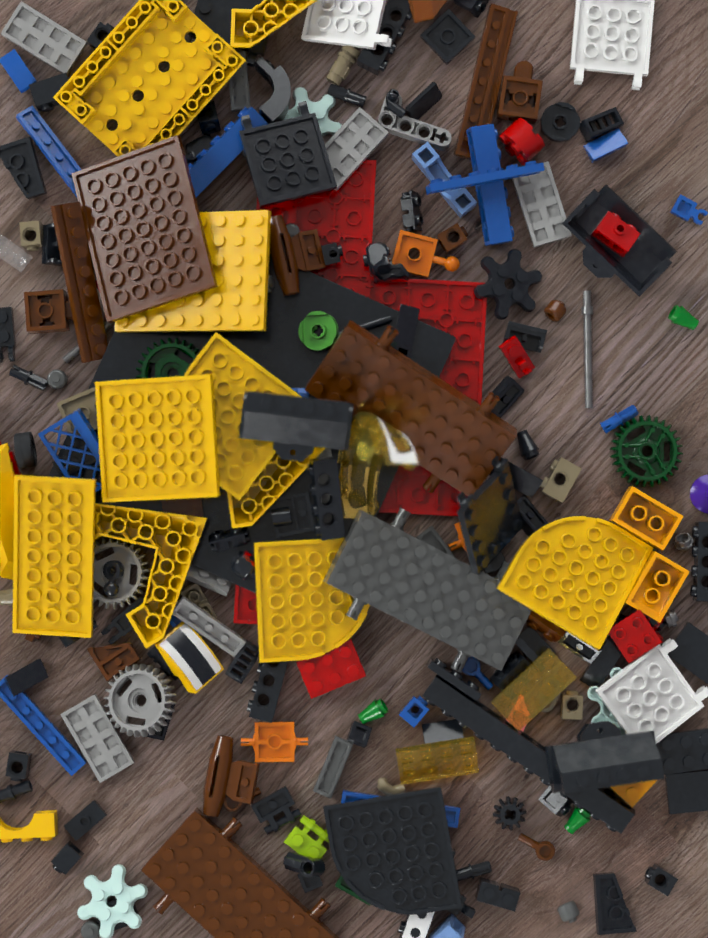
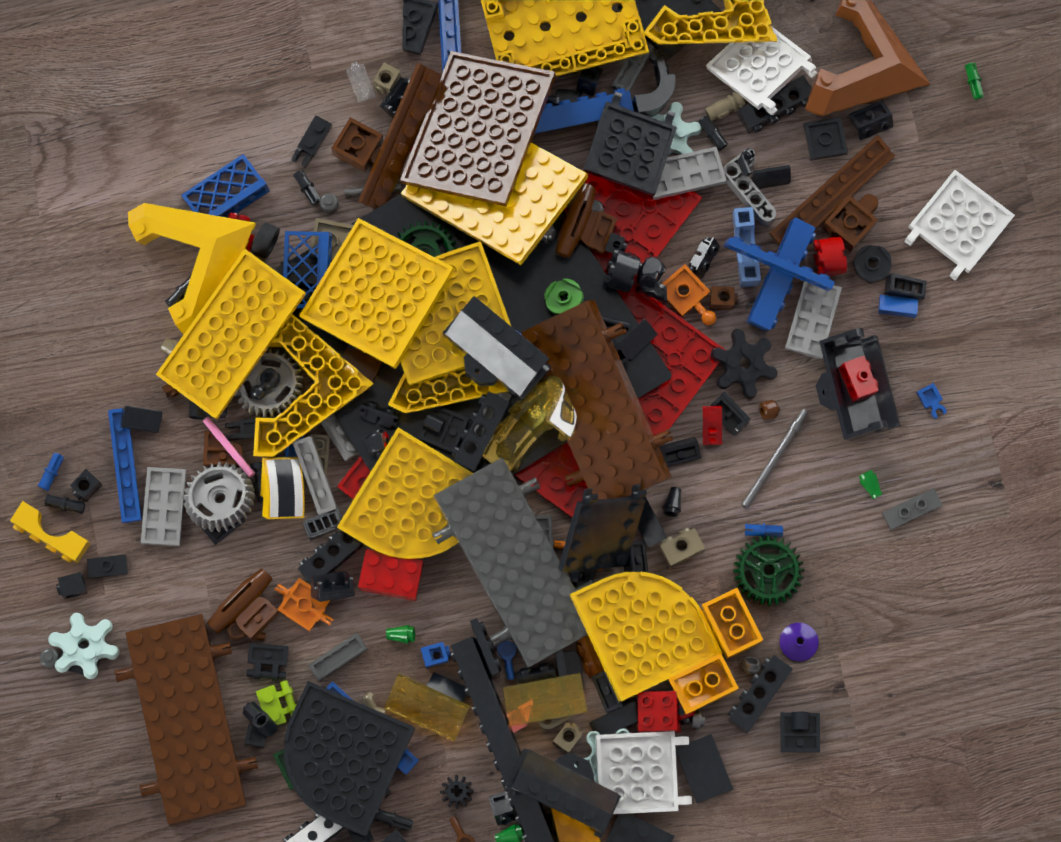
camera: 30 degrees right, 10 degrees down
black plate [346,721,372,748] -> none
none -> bright pink bar [203,417,255,478]
none -> black hinge [311,571,355,602]
none -> black brick [603,249,640,293]

